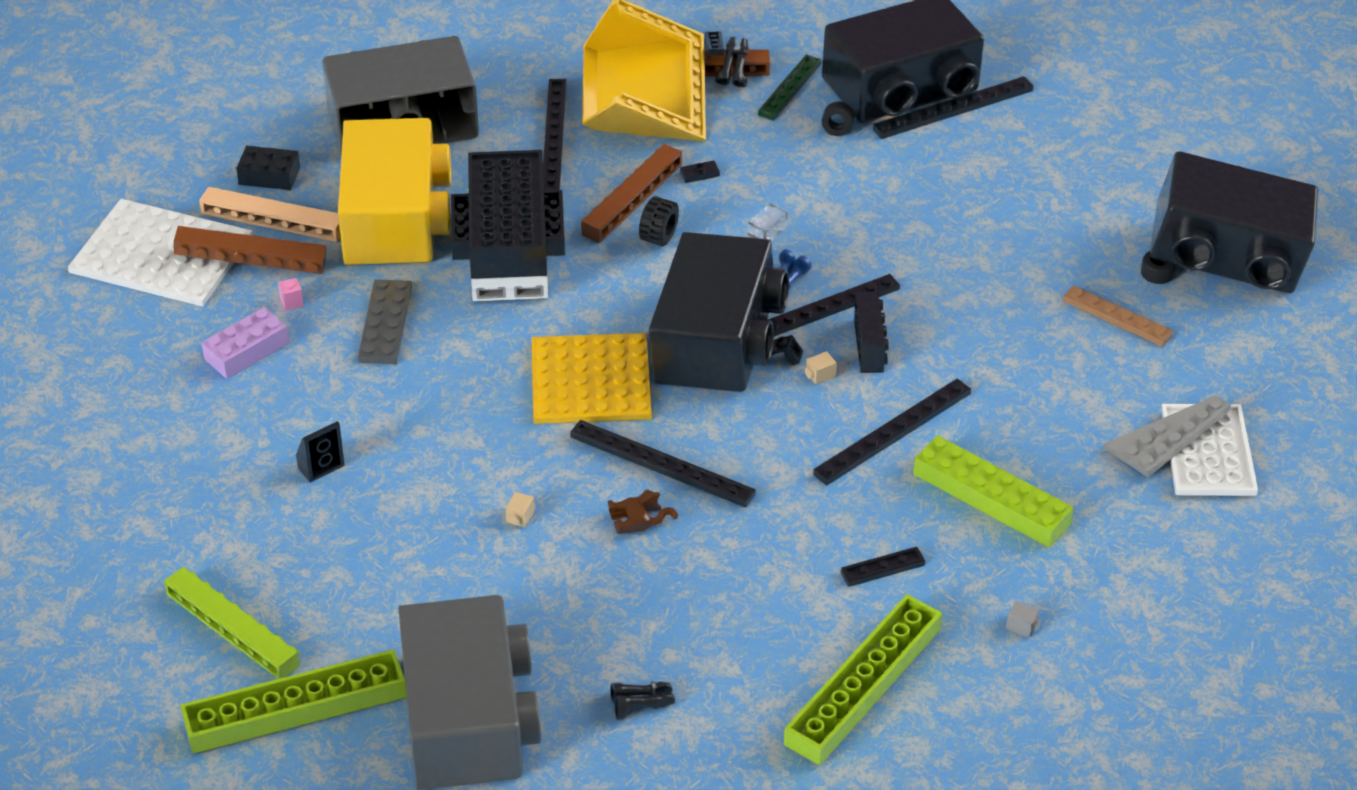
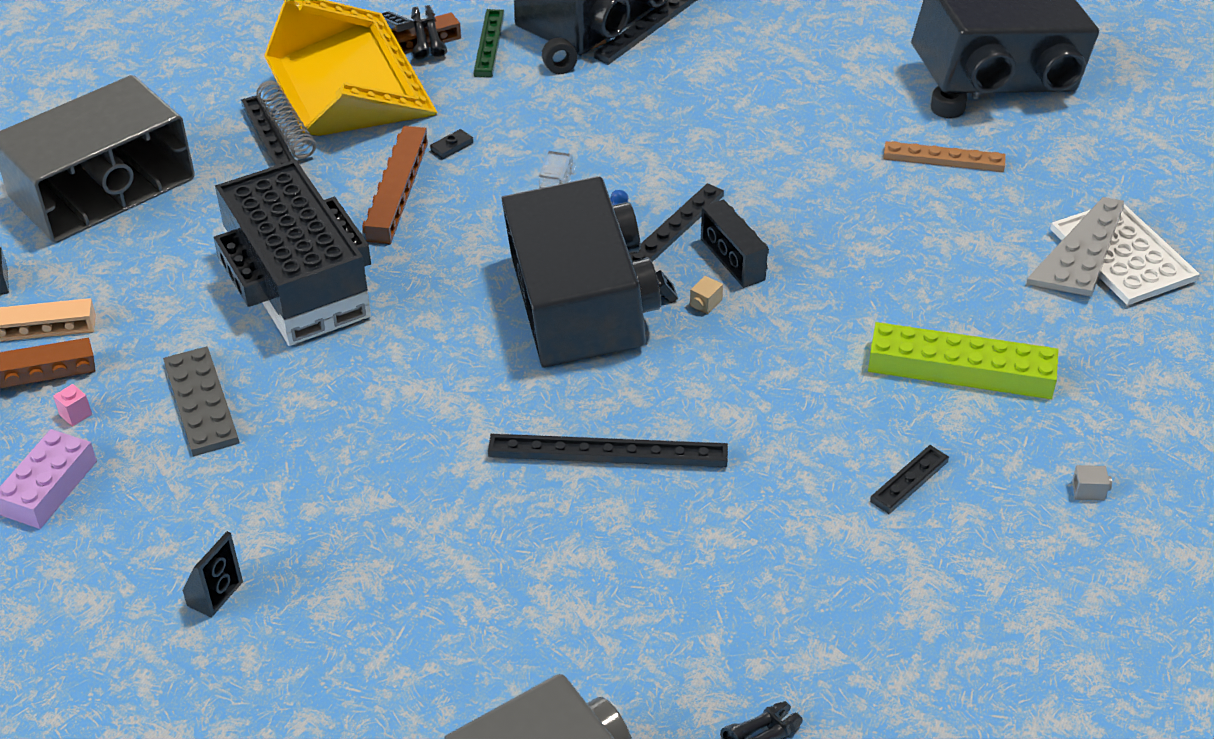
camera: 25 degrees left, 0 degrees up
yellow piece [338,118,451,265] -> none
tan brick [506,492,535,527] -> none
yellow plate [531,333,652,424] -> none
reddish brown animal [607,489,678,534] -> none
black tyre [639,196,679,247] -> none
lime brick [784,594,943,766] -> none
black plate [813,378,971,486] -> none
none -> light grey piece [256,80,316,159]

